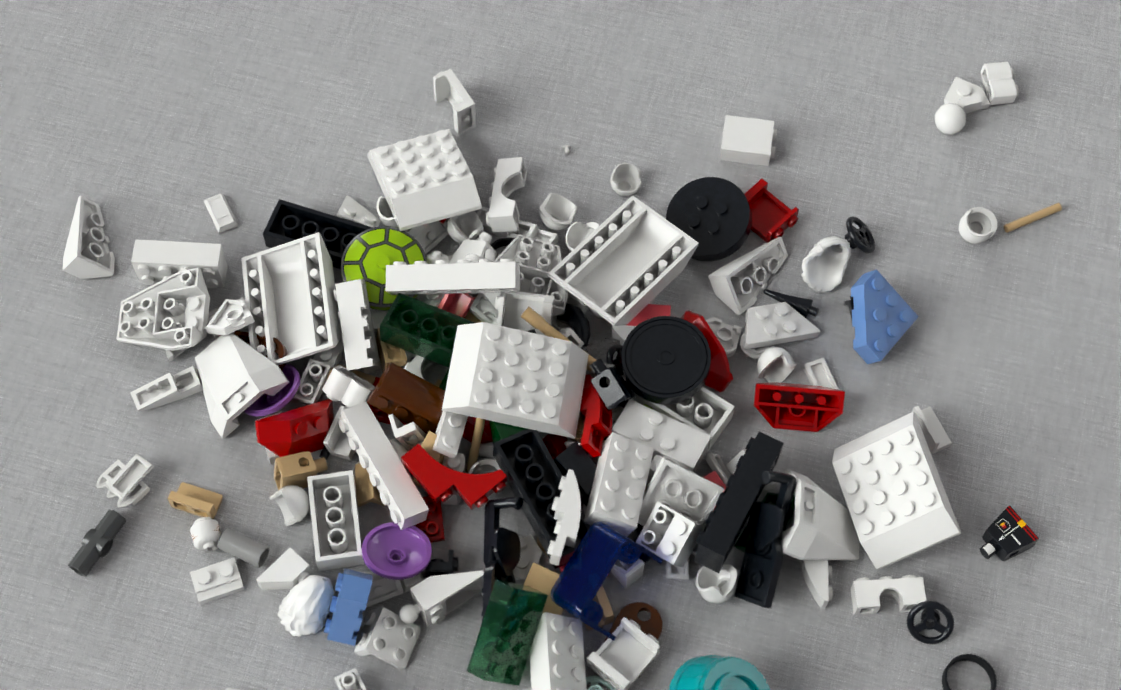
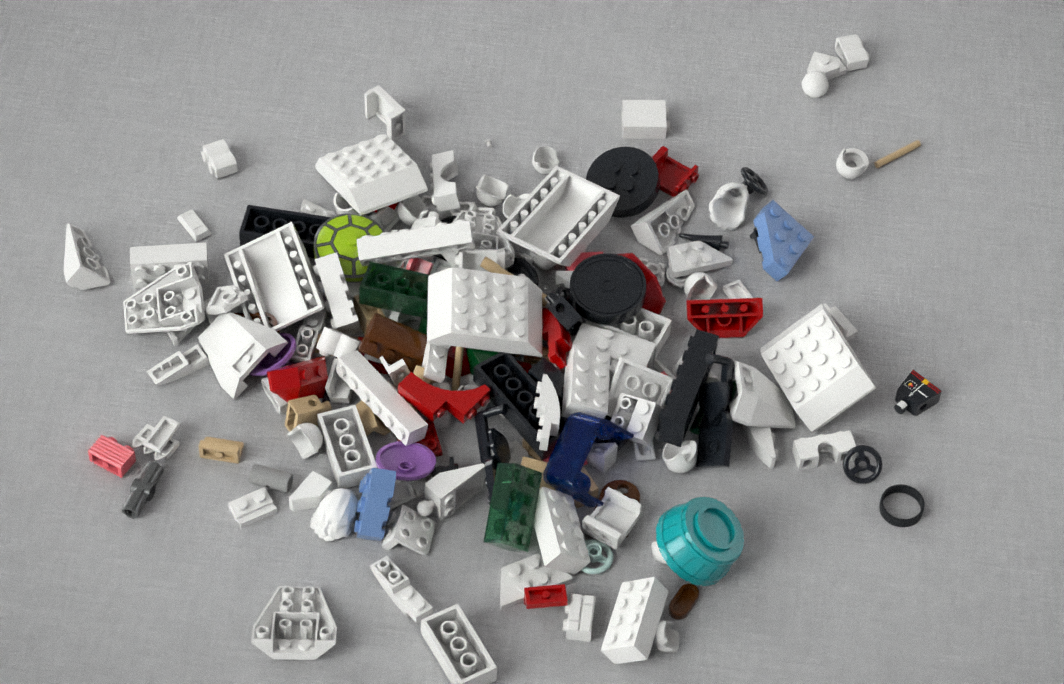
camera: 10 degrees left, 10 degrees down
white head [190,517,222,553] -> none
none -> coral brick [88,435,136,478]
none -> white brick [201,139,238,179]

